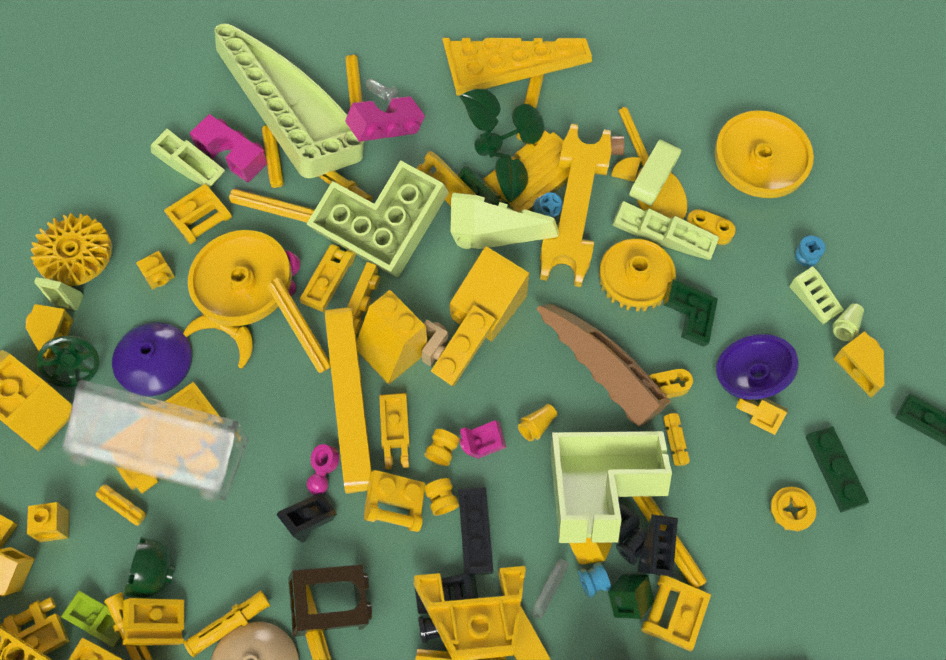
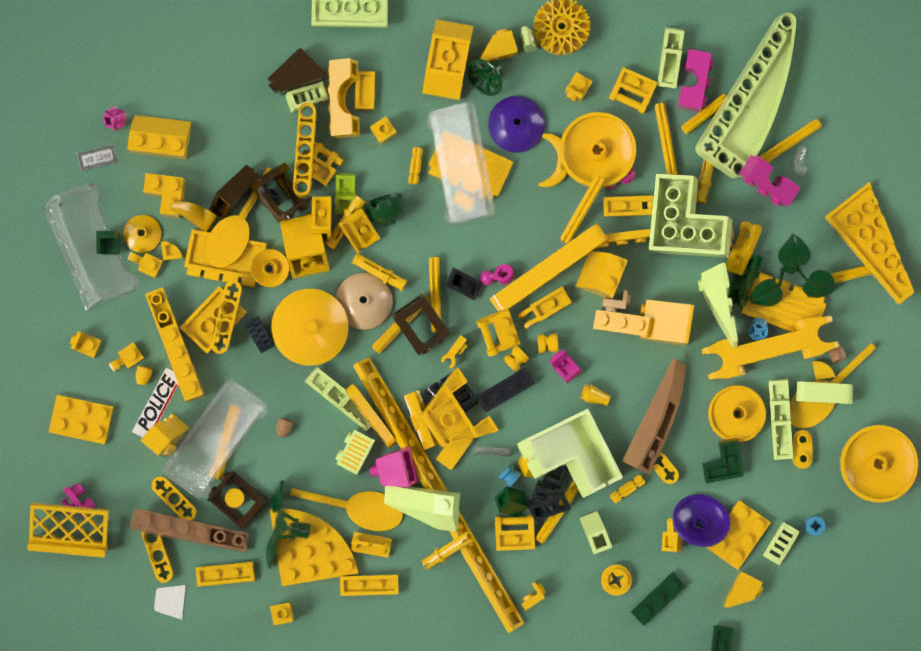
camera: 65 degrees right, 20 degrees up
yellowish green cone [833,304,864,341] -> none
none -> yellow axle [429,257,441,332]
none -> yellow plate [441,335,467,369]
none -> yellow bracket [522,582,546,611]
none -> yellowish green slope [579,511,612,554]
none -> yellow plate [706,500,771,570]

